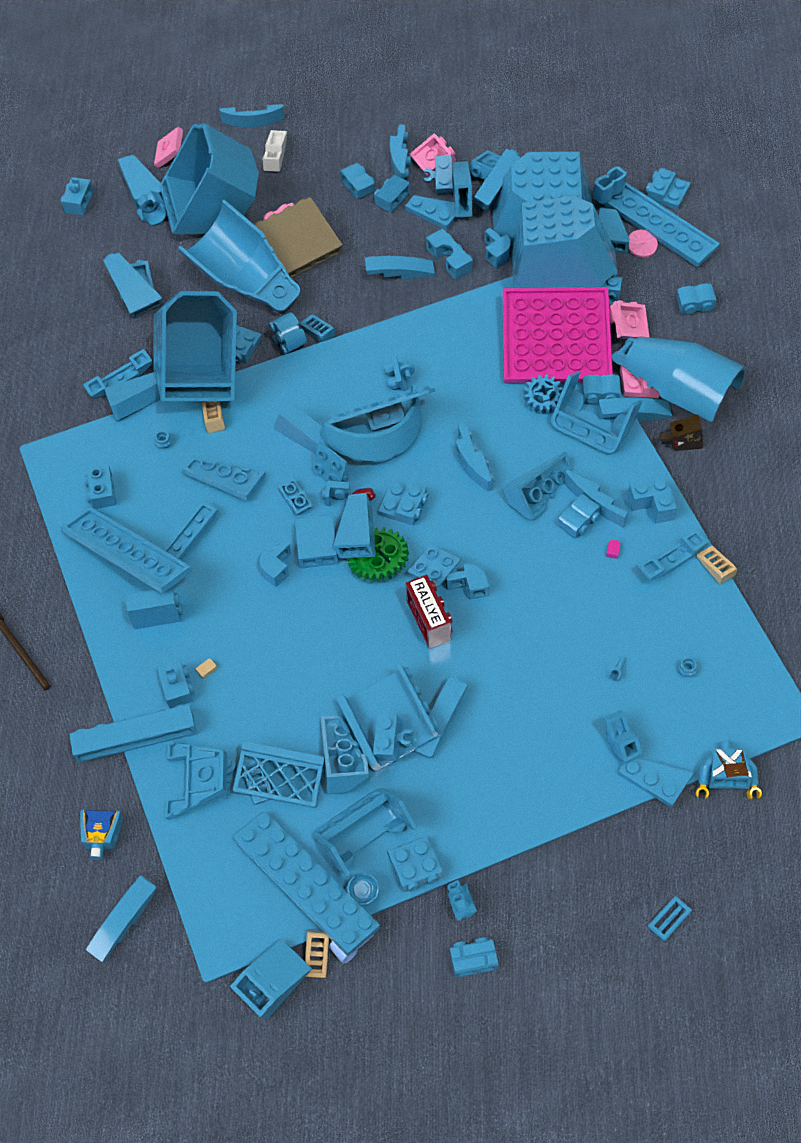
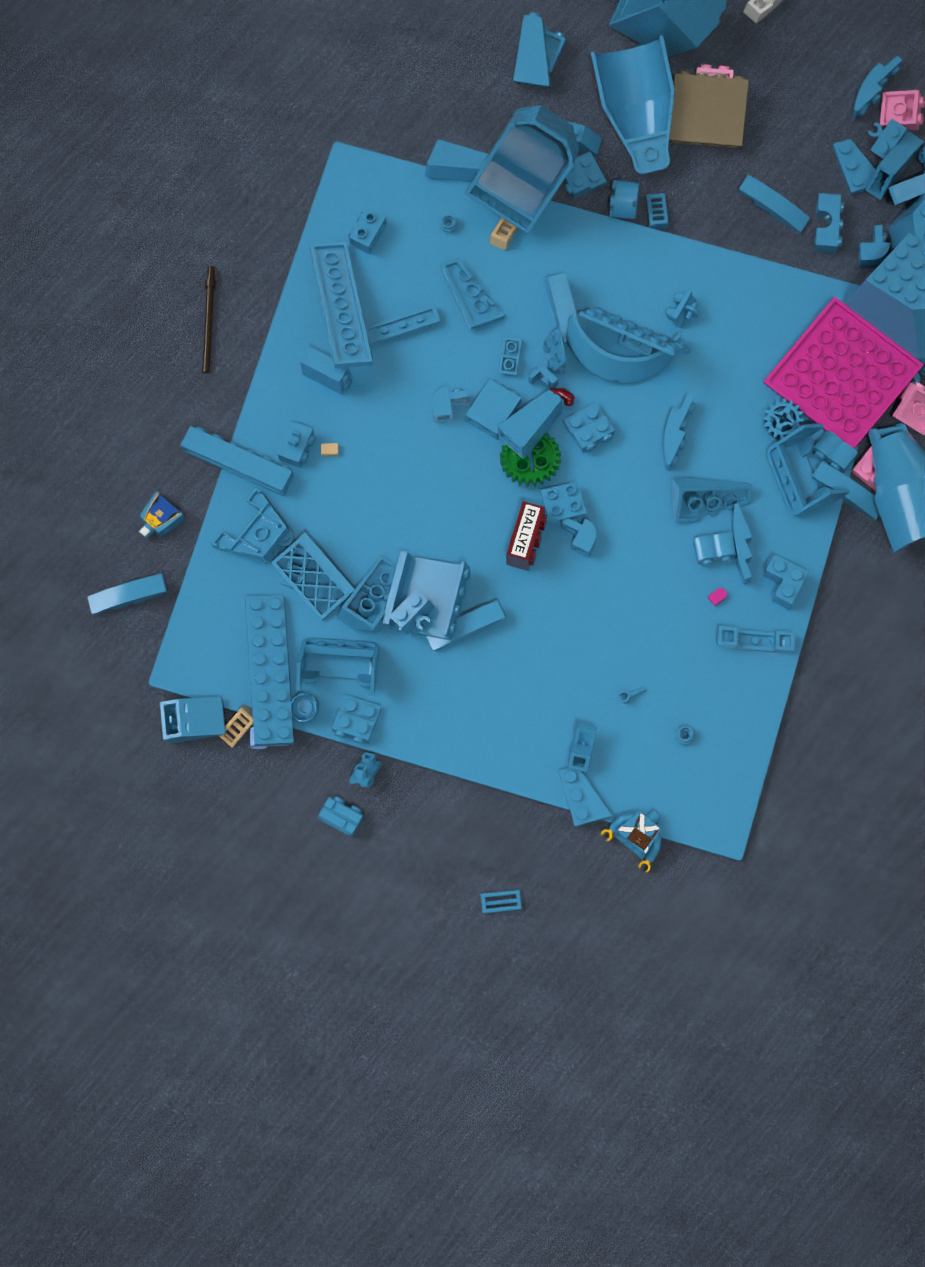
camera: 40 degrees right, 15 degrees up
dark azure slope [83,349,153,398] -> none
dark azure brick [340,163,375,199] -> none
dark azure brick [374,174,410,213] -> none
dark brown torso [659,414,703,451] -> none
tan slope [696,546,737,584] -> none

